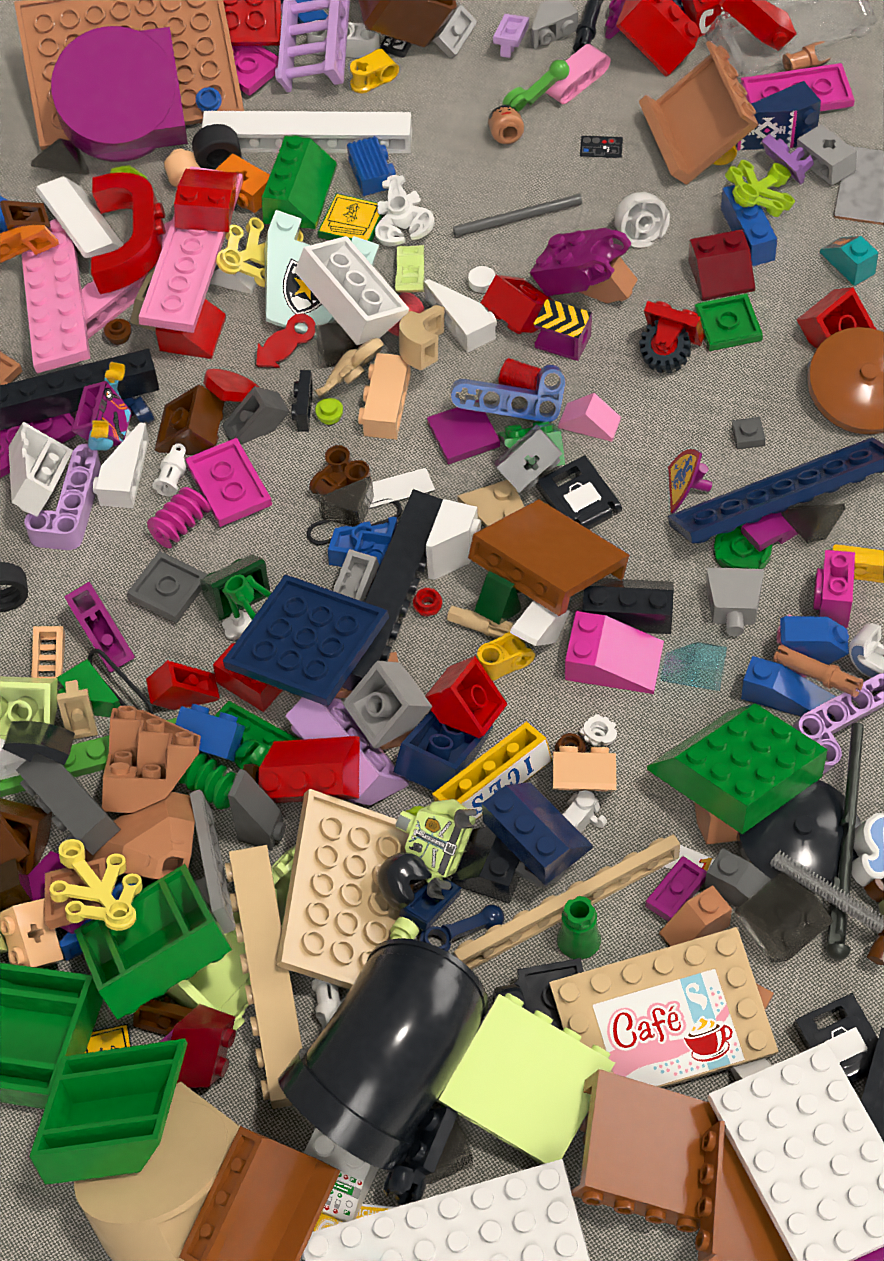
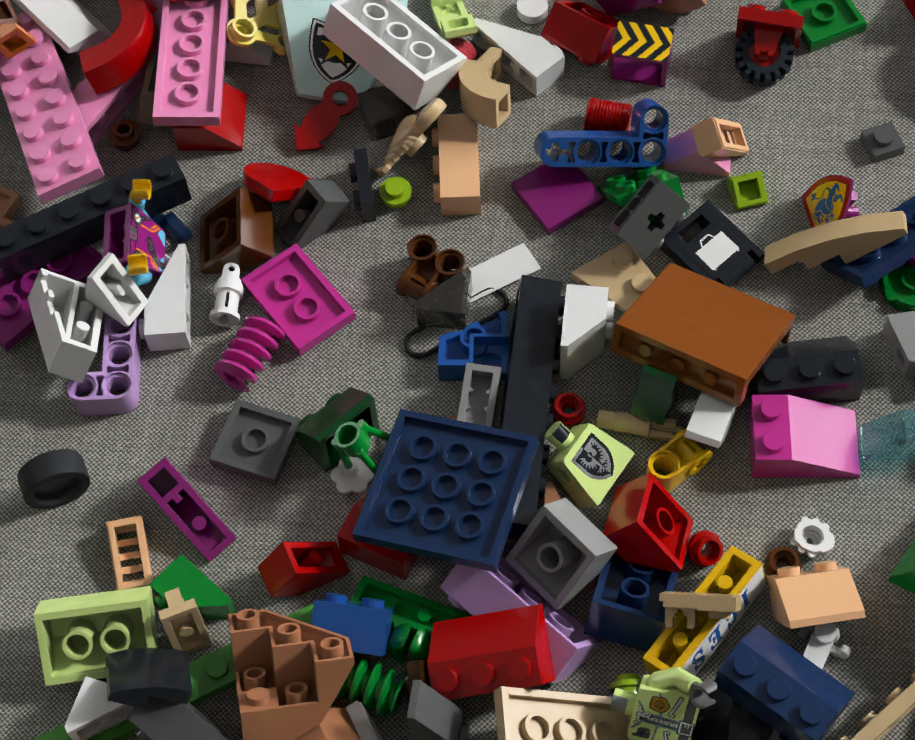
camera: 10 degrees left, 5 degrees up
black piece [88,649,154,715] -> none
none -> white slope [84,252,149,327]
none -> yellowish green torso [545,421,635,508]
none -> tan plate [659,591,742,629]
none -> red plate [687,530,723,567]
none -> light nougat slope [691,117,749,157]
none -> lime slope [725,170,769,210]
none -> tan slope [764,211,908,275]

